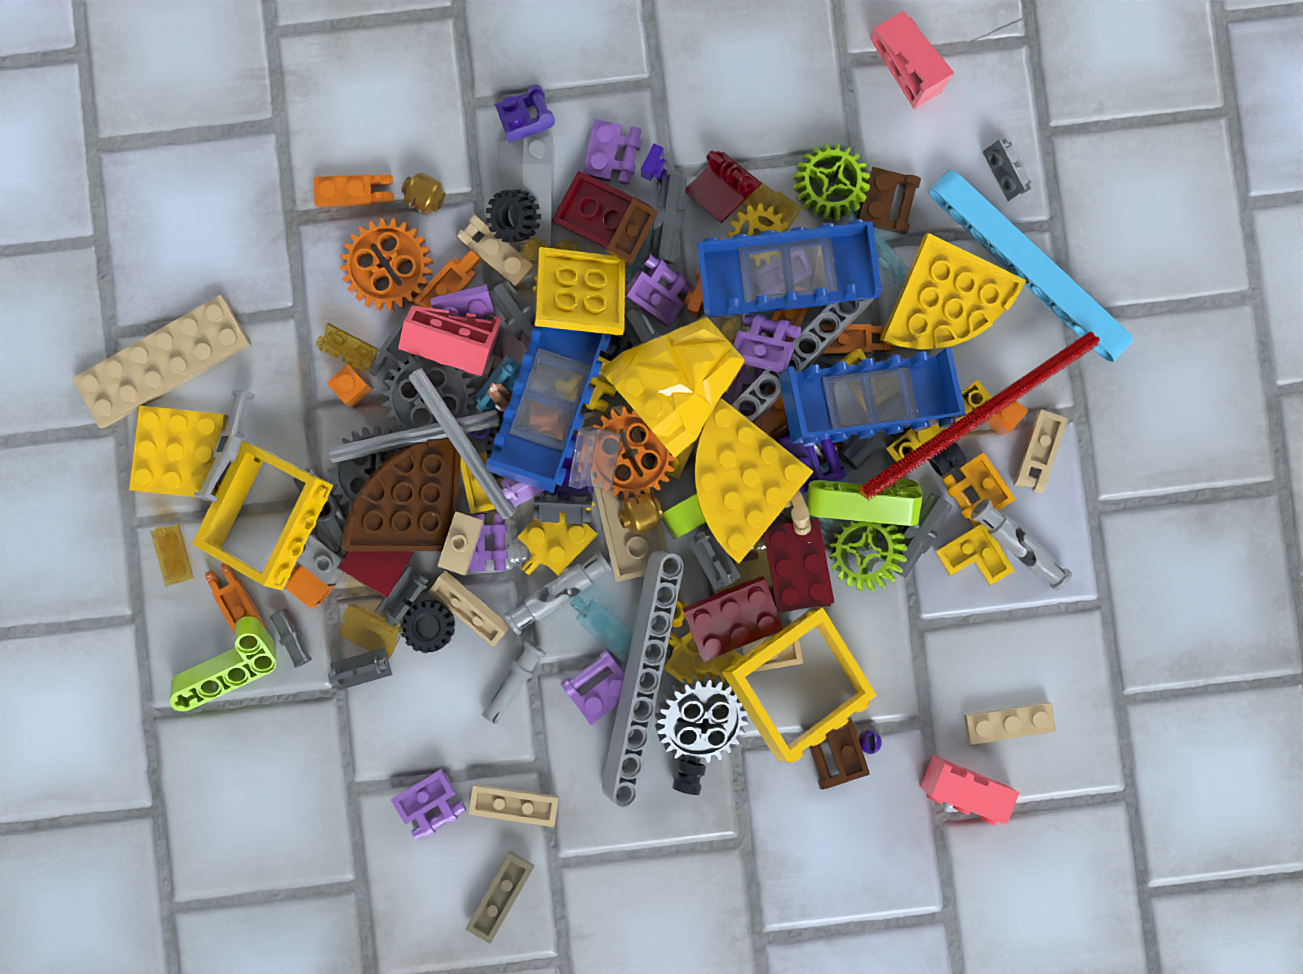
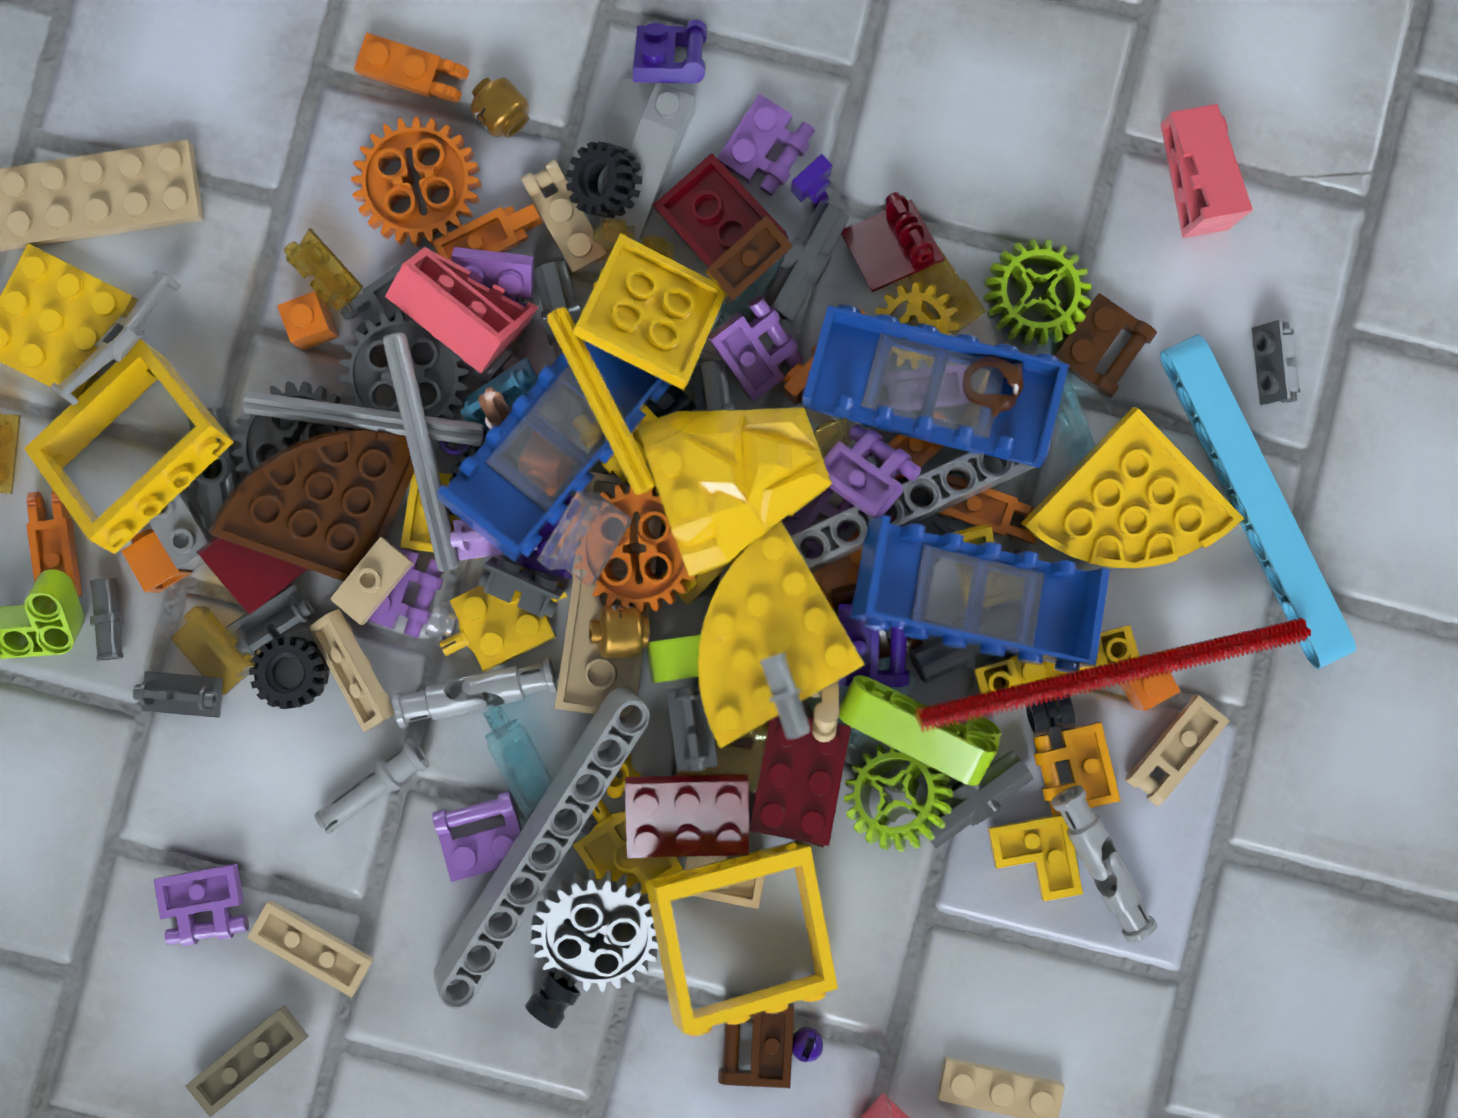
camera: 25 degrees right, 0 degrees up
none -> yellow axle [547,307,655,495]
none -> light grey axle [759,653,810,739]
none -> reddish brown piece [962,356,1024,417]

